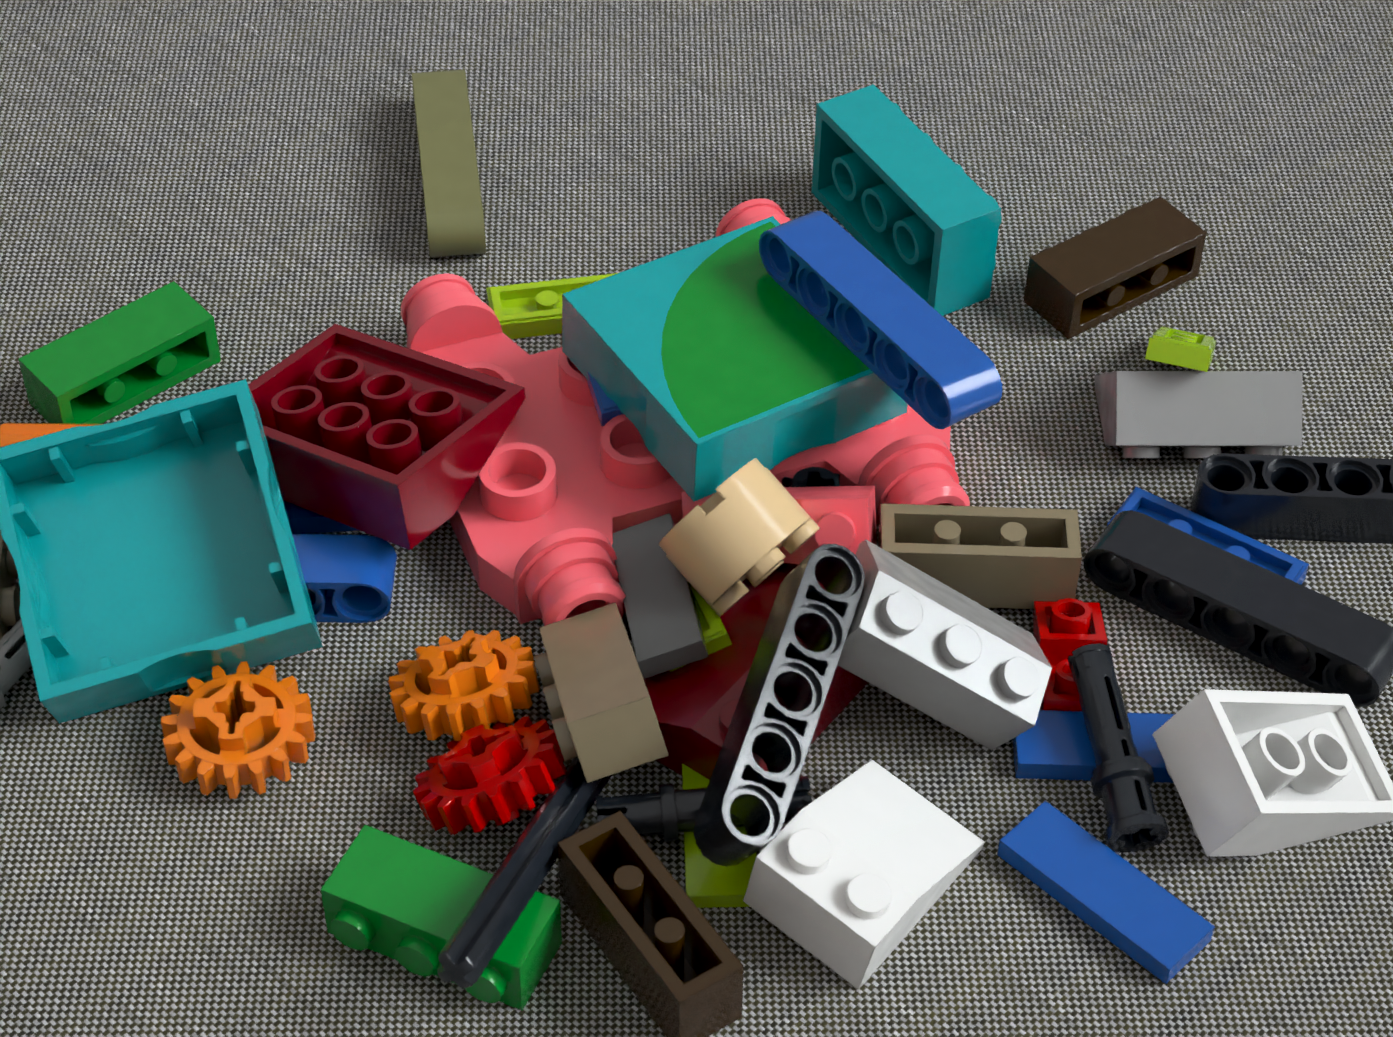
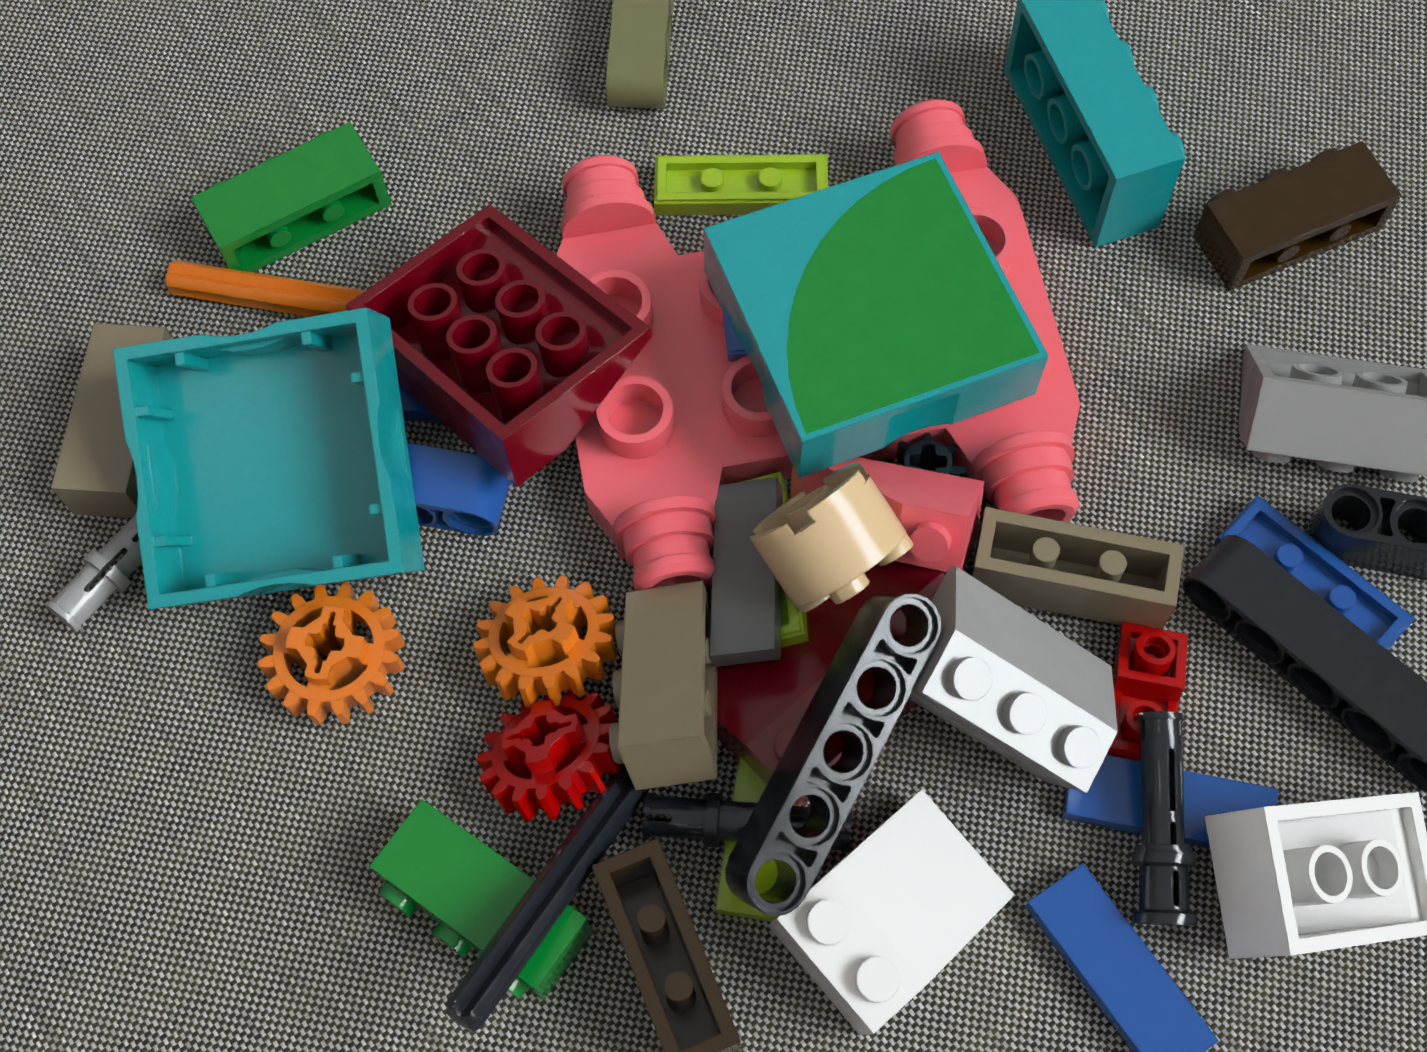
camera: 15 degrees right, 20 degrees up
blue beam [759,210,1002,429] -> none
lime tile [1145,326,1217,372] -> none

